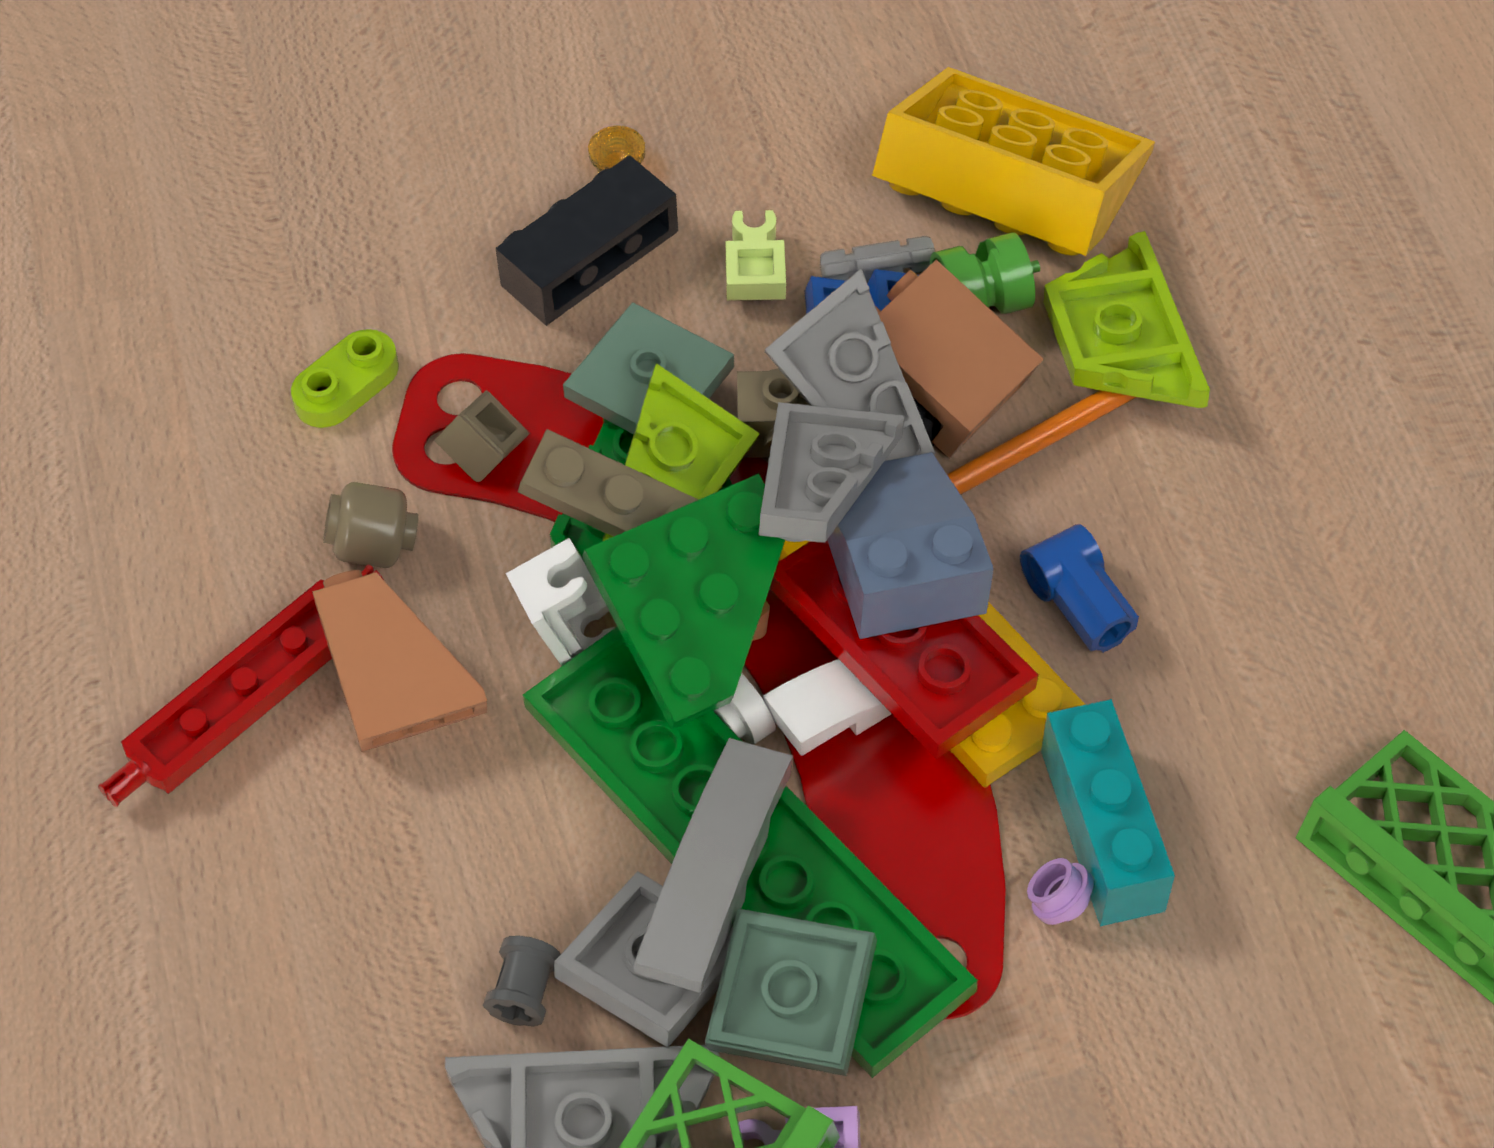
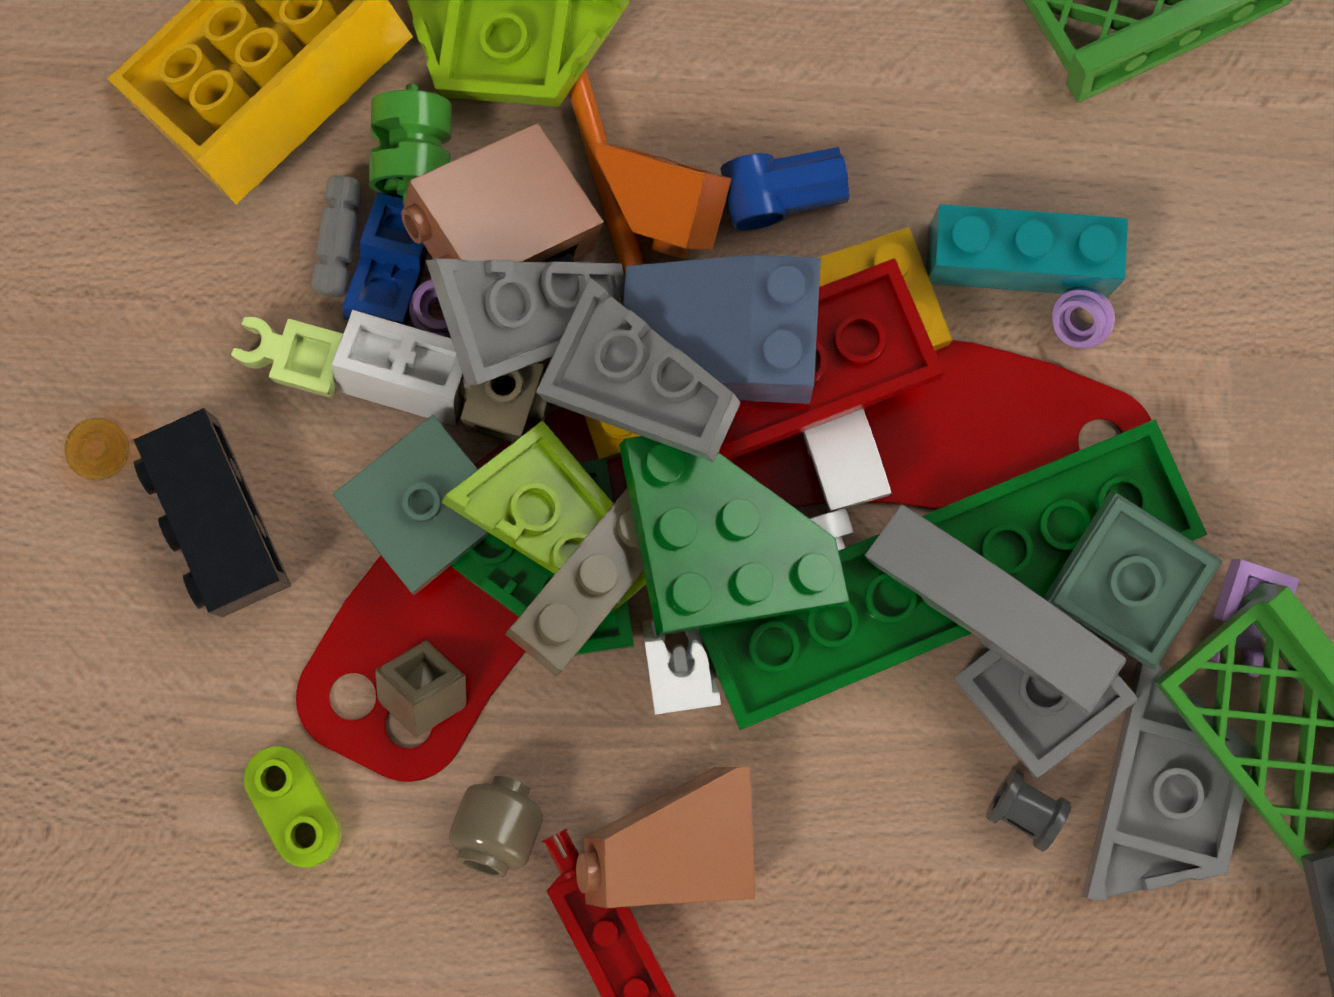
camera: 75 degrees left, 25 degrees up
none -> white hinge [332,310,463,426]
none -> orange slope [594,142,732,258]

